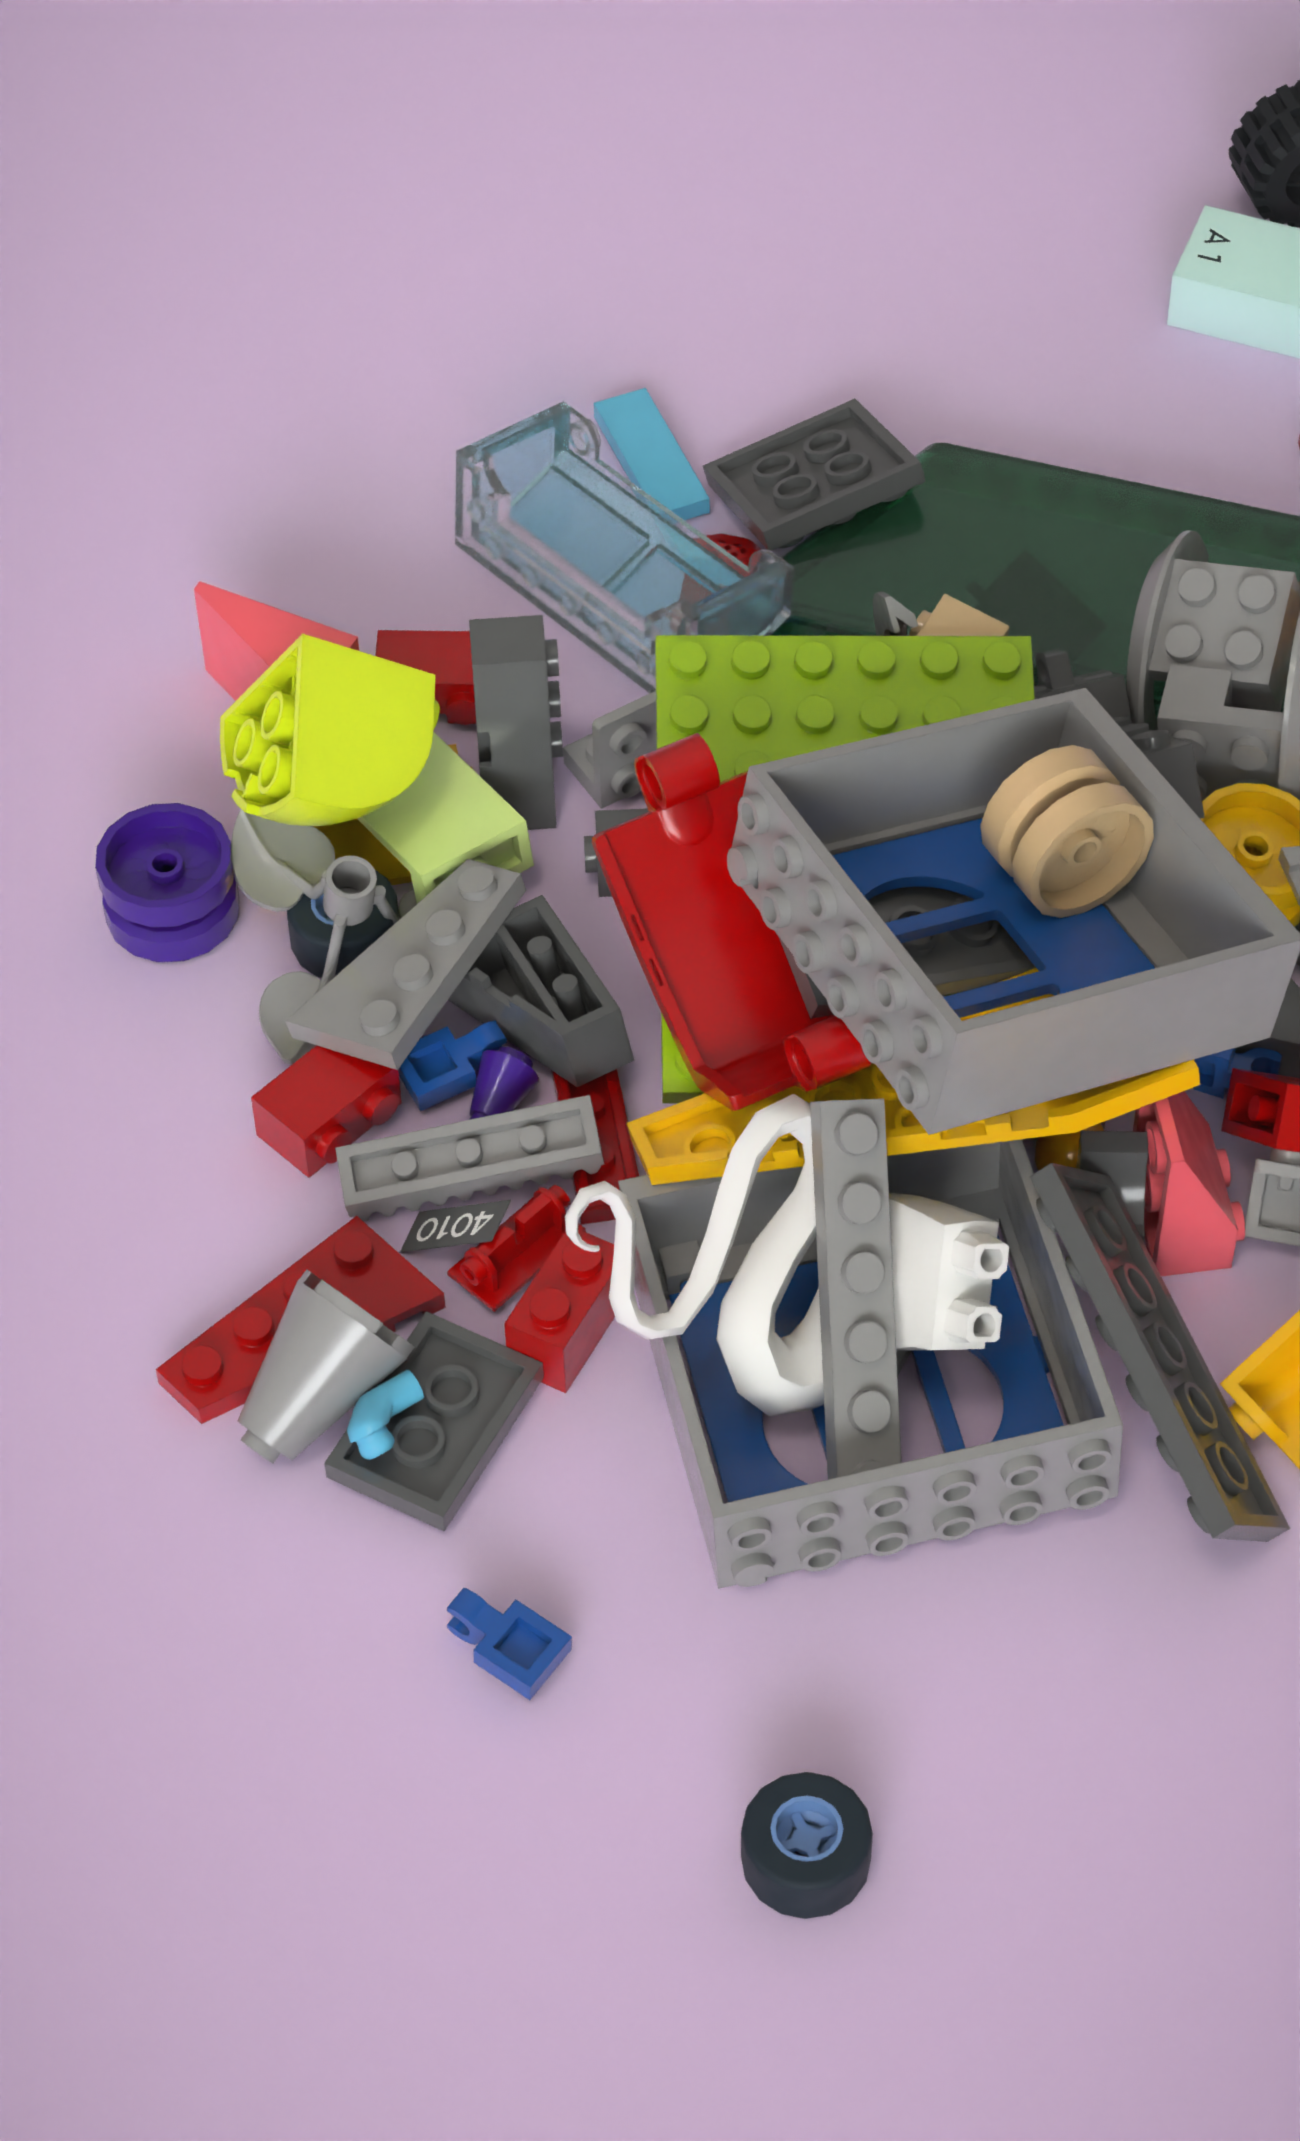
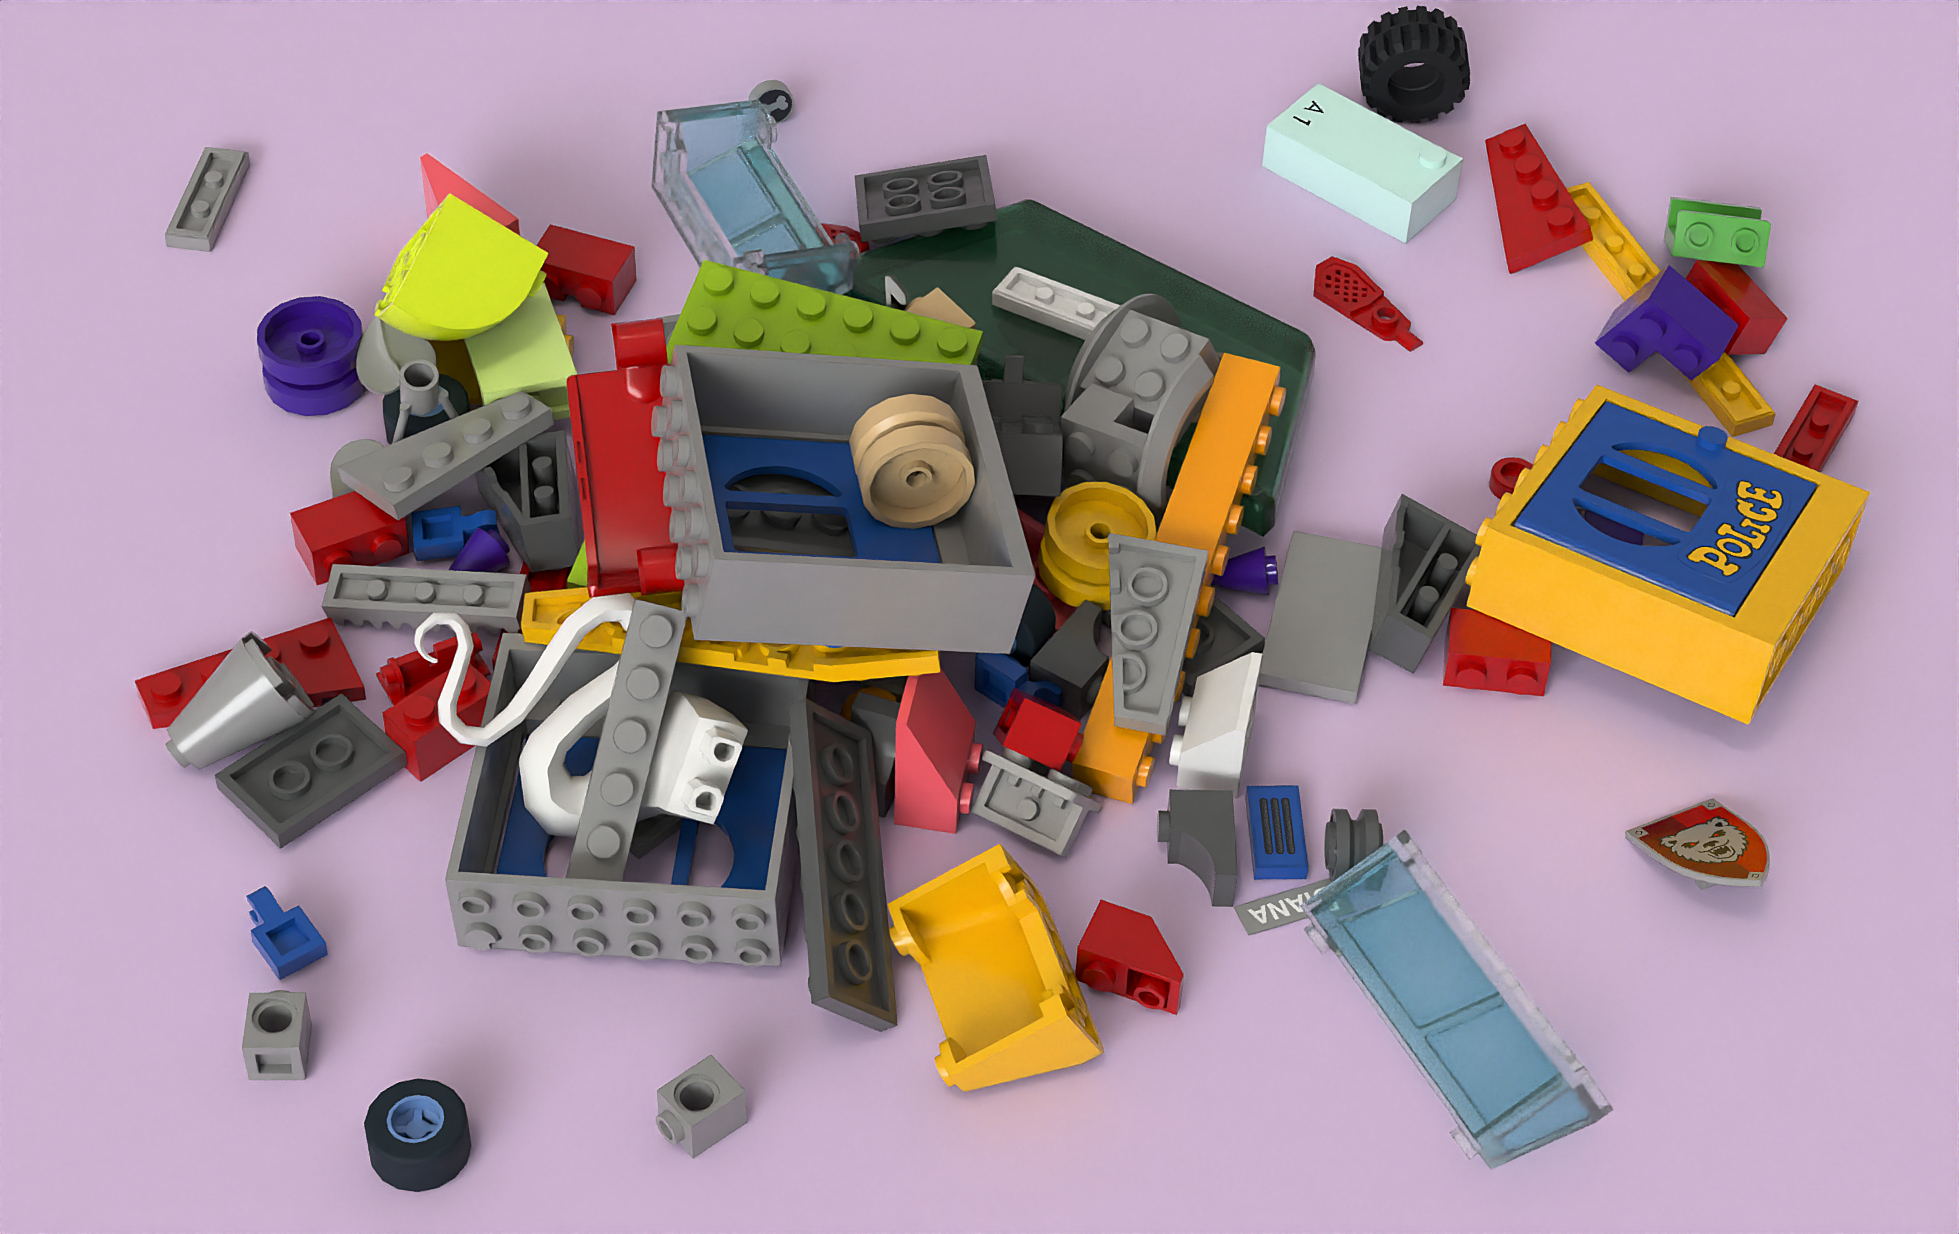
camera: 15 degrees right, 5 degrees down
medium azure arm [347,1370,424,1460] -> none
dark grey sticker [400,1200,511,1253] -> none
dark grey wedge [469,615,563,830] -> none
medium azure tile [594,388,710,528] -> none
none -> light grey brick [242,990,312,1080]
none -> light grey brick [656,1055,747,1159]
none -> tile [748,80,794,126]
none -> white tile [992,266,1120,340]

